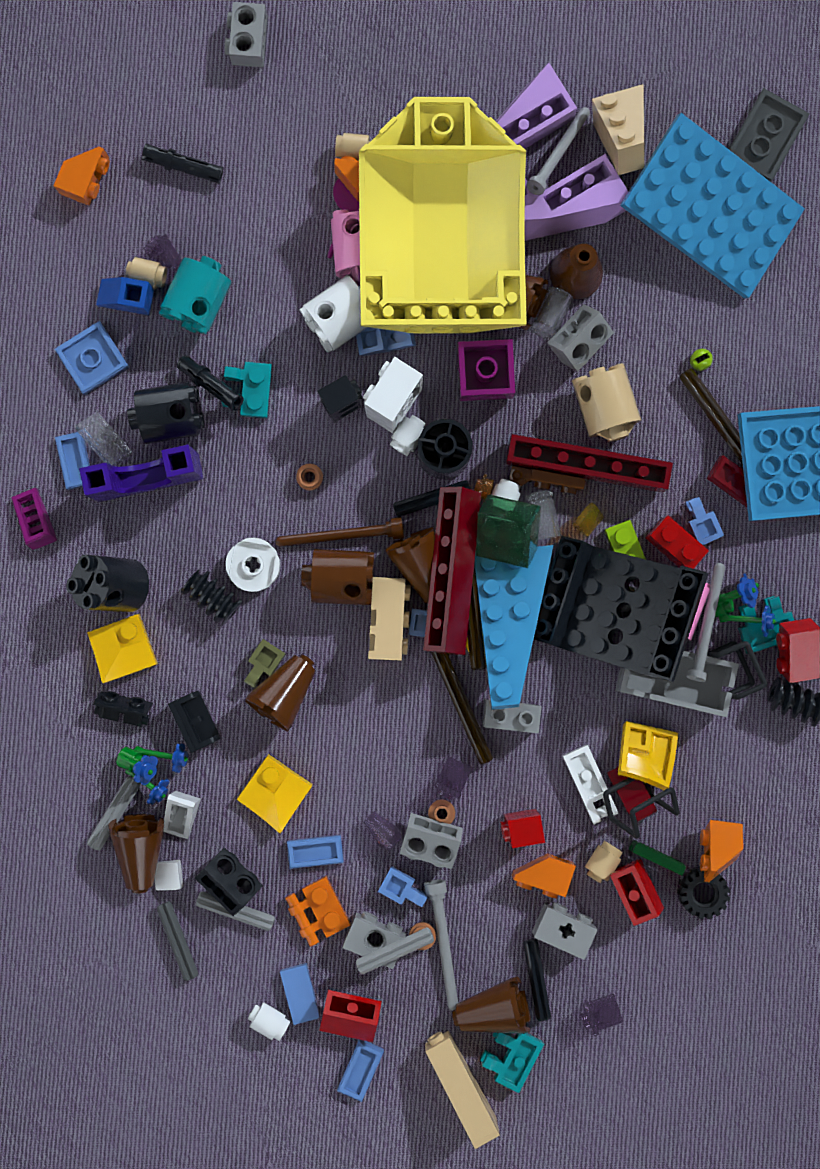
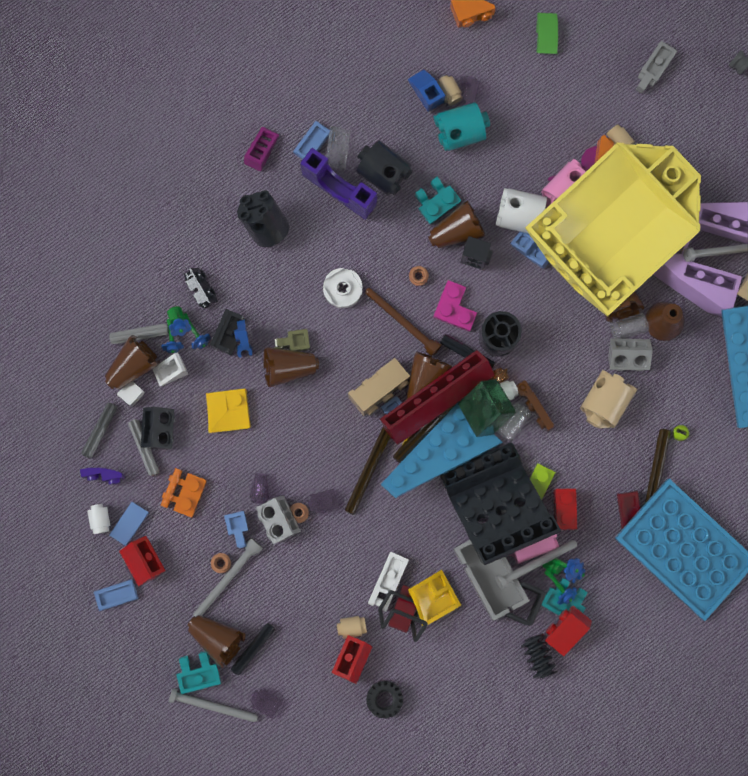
camera: 50 degrees right, 5 degrees down
medium blue tile [54,321,129,395] -> none
yellow plate [87,614,158,684] -> none
black pin [142,143,224,184] -> none
black pin [177,355,244,411] -> none
black piece [181,569,243,626] -> none
light grey brick [225,2,268,67] -> none
medium blue tile [287,835,344,869] -> none
reddish brown cylinder [301,549,374,605] -> none
light grey brick [342,911,406,969] -> none
light grey axle [356,927,434,974] -> none
white brick [363,357,423,434] -> none
white brick [390,415,426,456] -> none
tan slope [425,1031,500,1149] -> none
magenta brick [457,339,515,401] -> none
light grey brick [482,699,542,734] -> none
red brick [500,809,545,848] -> none
dark red brick [505,434,673,493] -> none
orange slope [512,853,576,899] -> none
light grey brick [532,902,598,960] -> none
clear yellow slope [572,502,603,537] -> none
dark green tile [628,840,686,876] -> none
medium blue plate [685,497,724,545] -> none
orange slope [700,820,743,882] -> none
none -> dark purple slope [80,468,125,485]
none -> light grey bar [169,688,258,722]
none -> blue plate [234,320,253,358]
none -> reddish brown cone [428,201,485,248]
none -> dark pink plate [433,280,477,332]
none -> bright green slope [536,13,558,54]
none -> light grey hinge [636,41,677,93]

